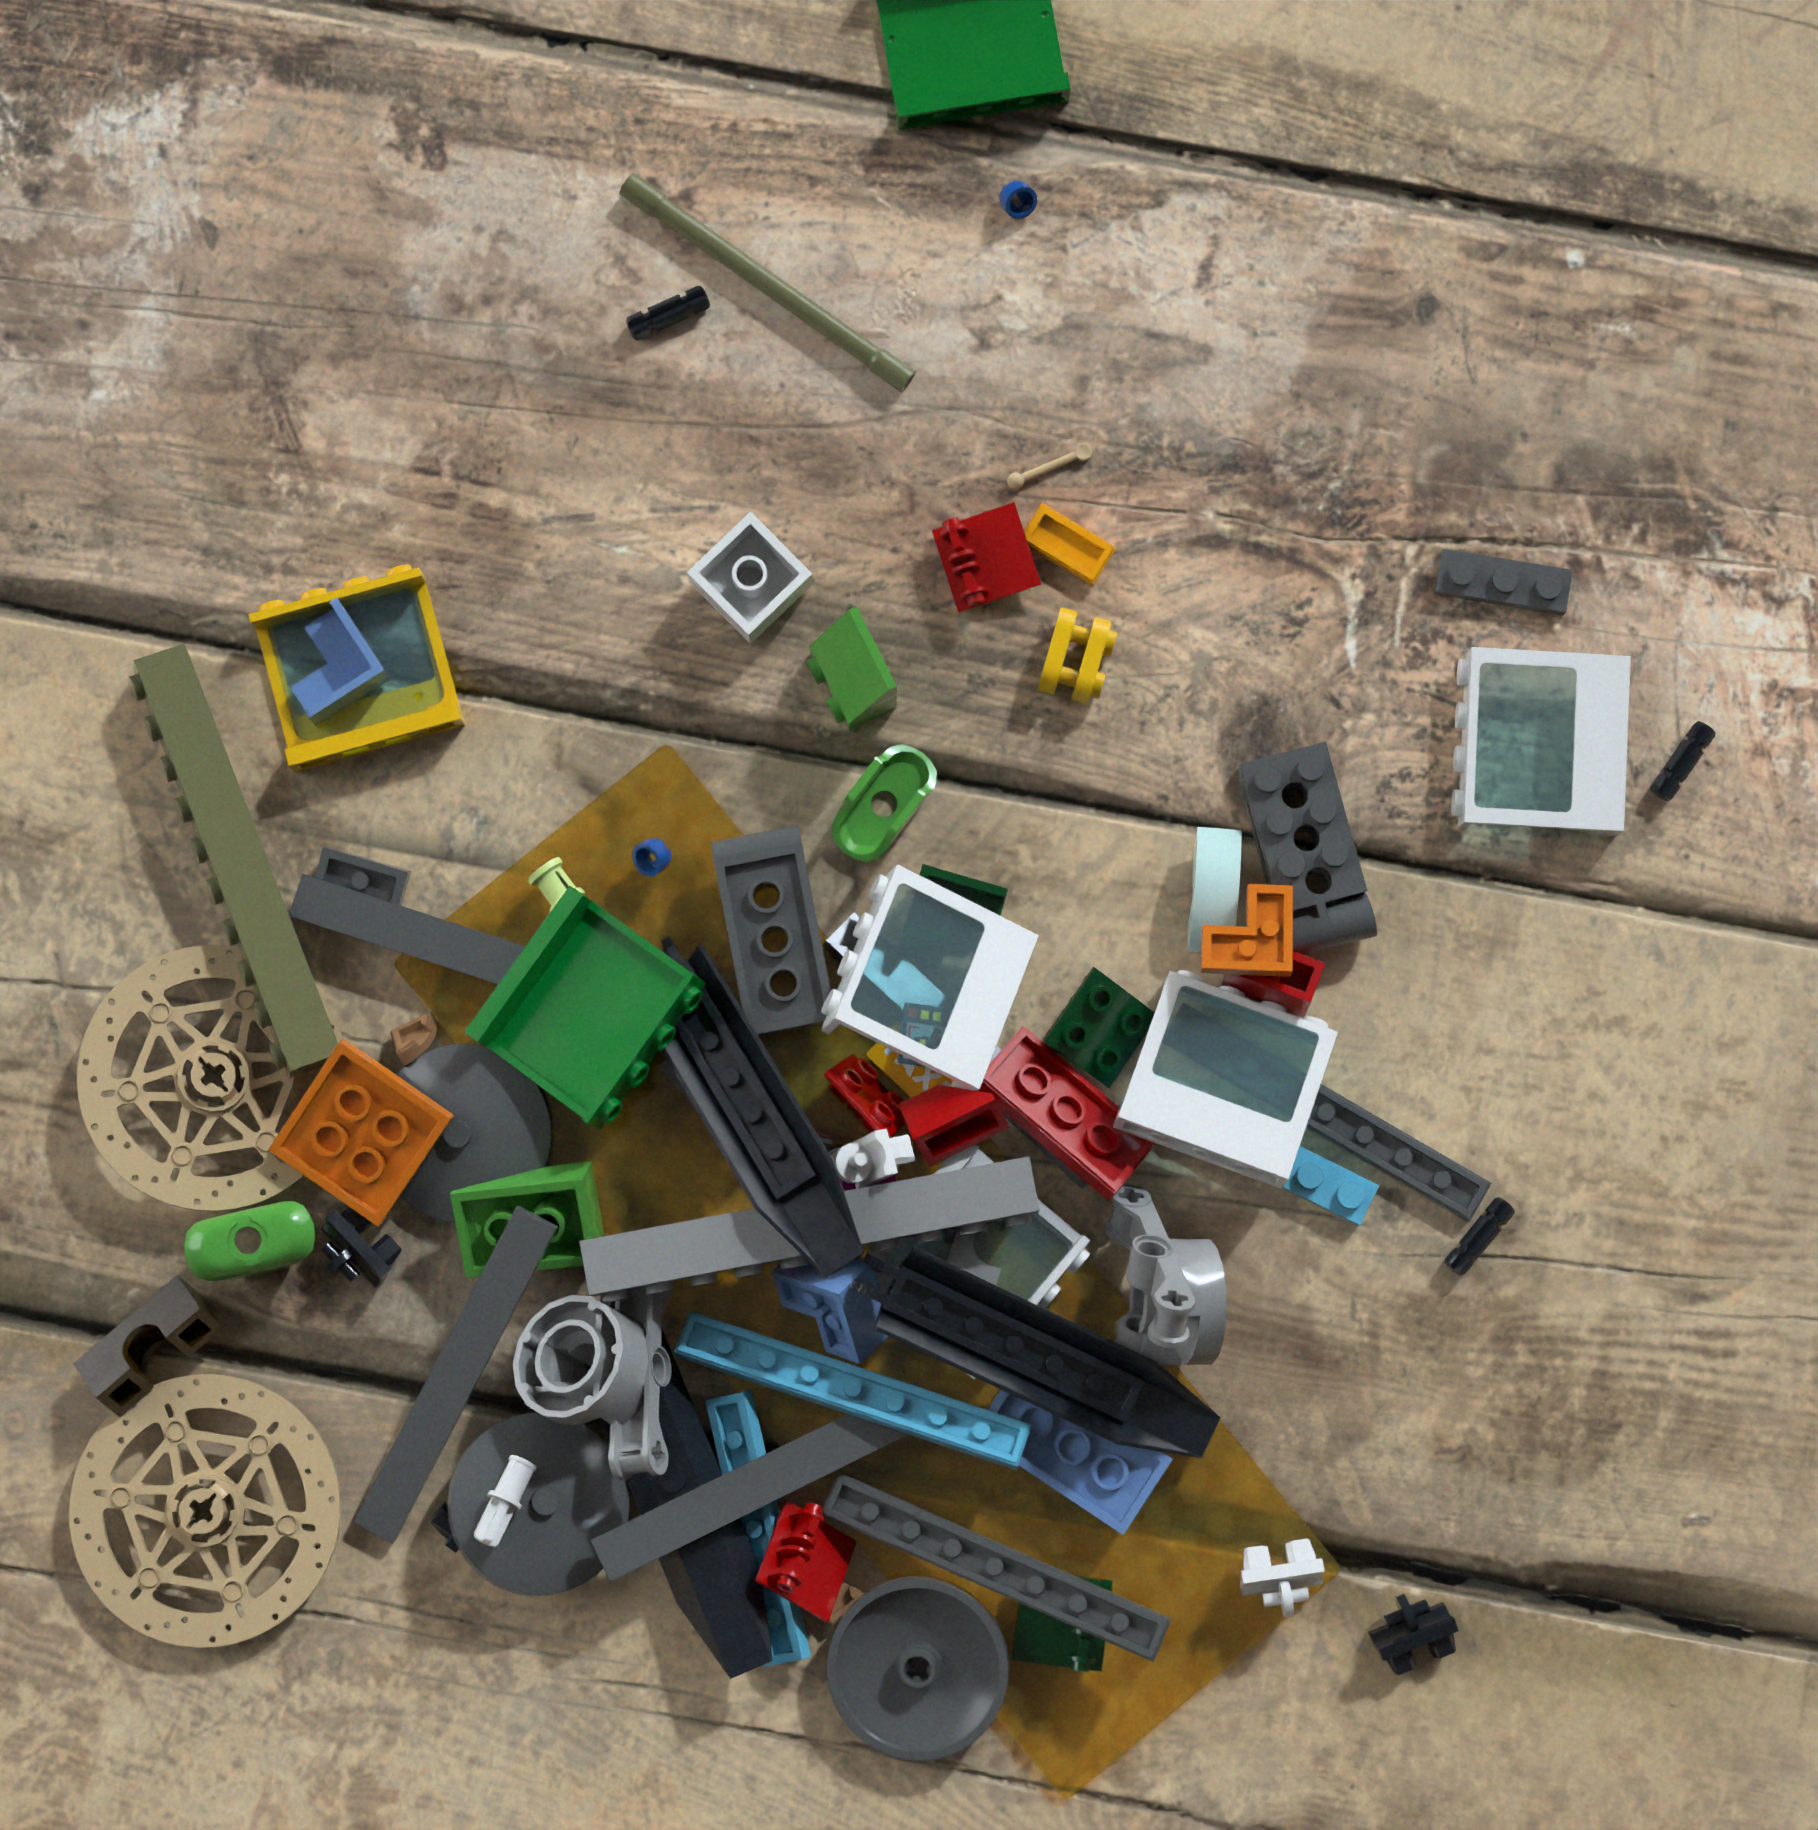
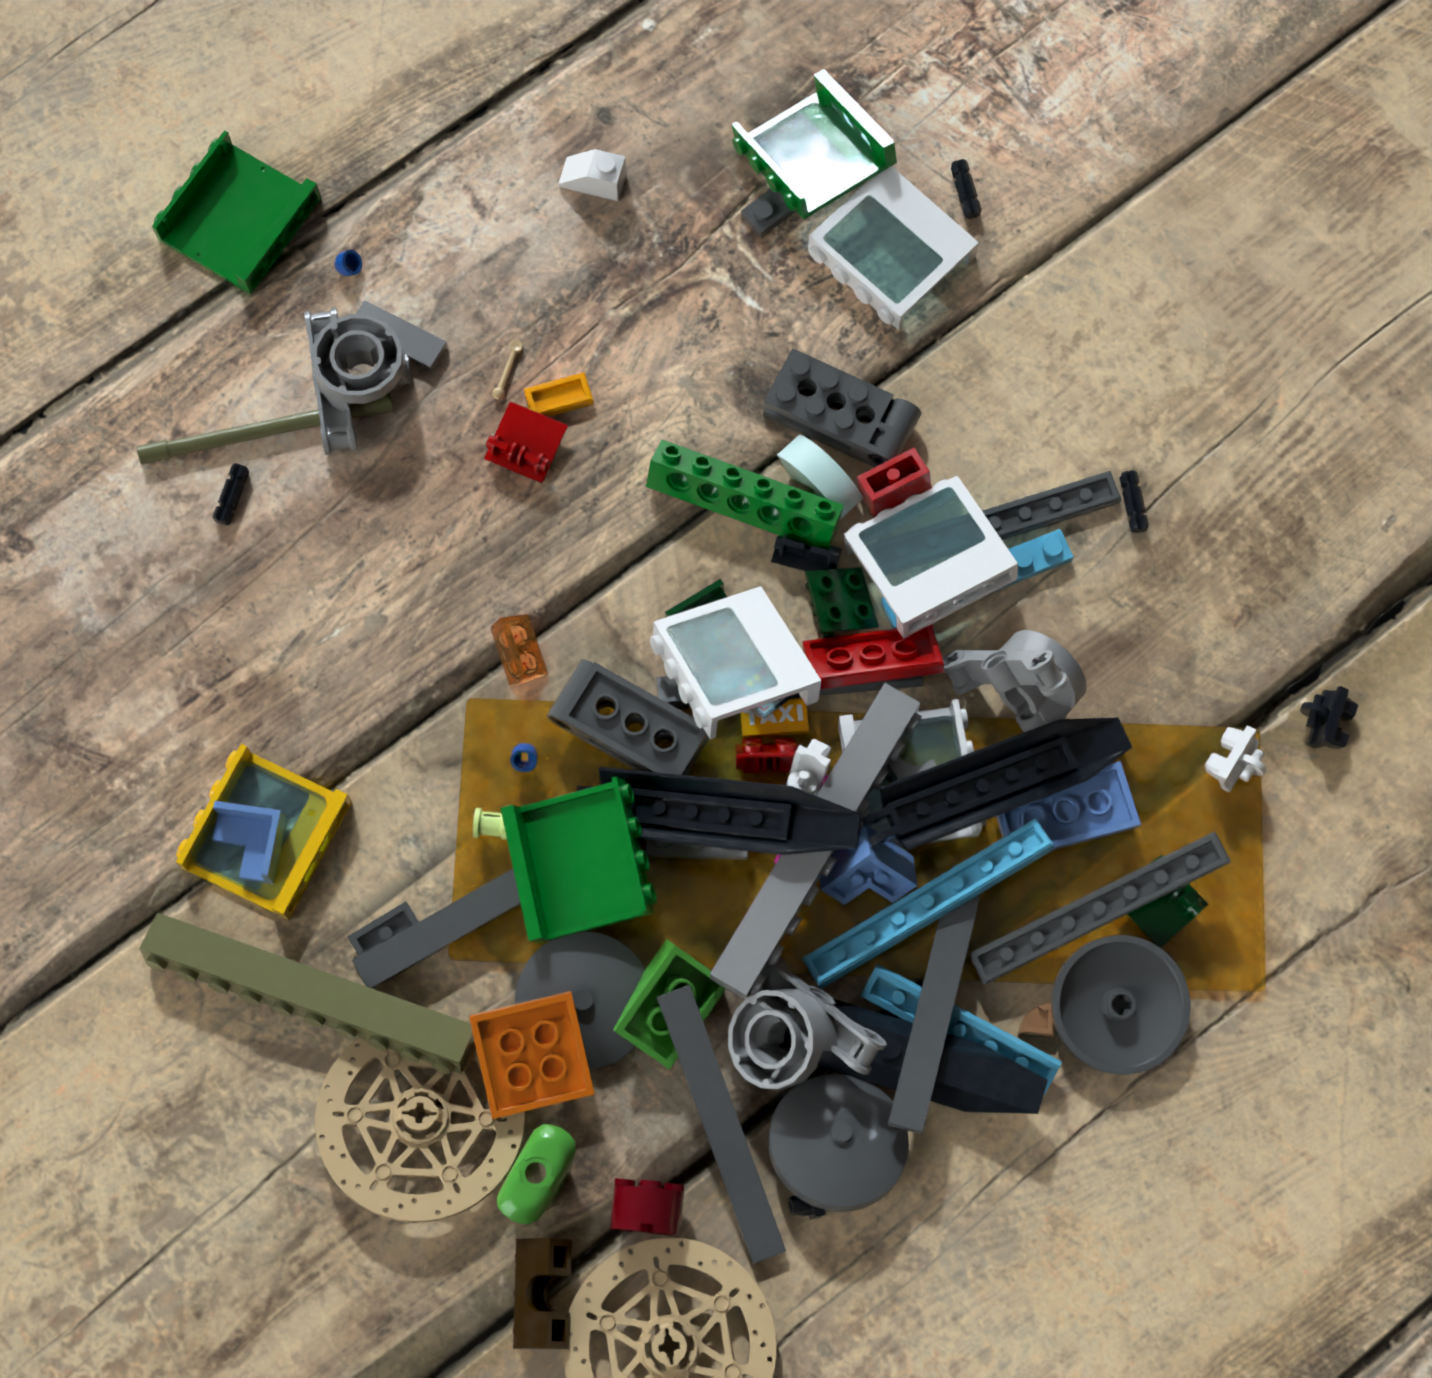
camera: 45 degrees left, 10 degrees down
black hips [321,1208,402,1288] -> none
medium nougat tile [390,1013,437,1066] -> none
white axle [474,1455,537,1547] -> none
white brick [687,511,813,644] -> none
red hinge [755,1500,856,1623] -> none
bright green slope [806,606,897,731] -> none
bright green piece [831,744,937,862] -> none
red slope [898,1084,1010,1167] -> none
yellow brick [1037,607,1118,705] -> none
orange plate [1201,884,1293,977] -> none
none -> light grey piece [304,307,412,455]
none -> light grey tile [356,300,447,372]
none -> clear orange slope [491,614,548,686]
none -> white slope [558,149,627,201]
none -> dark red brick [610,1178,685,1236]
none -> green brick [646,439,844,550]
none -> panel [732,69,897,219]
none -> black hinge [771,534,842,572]

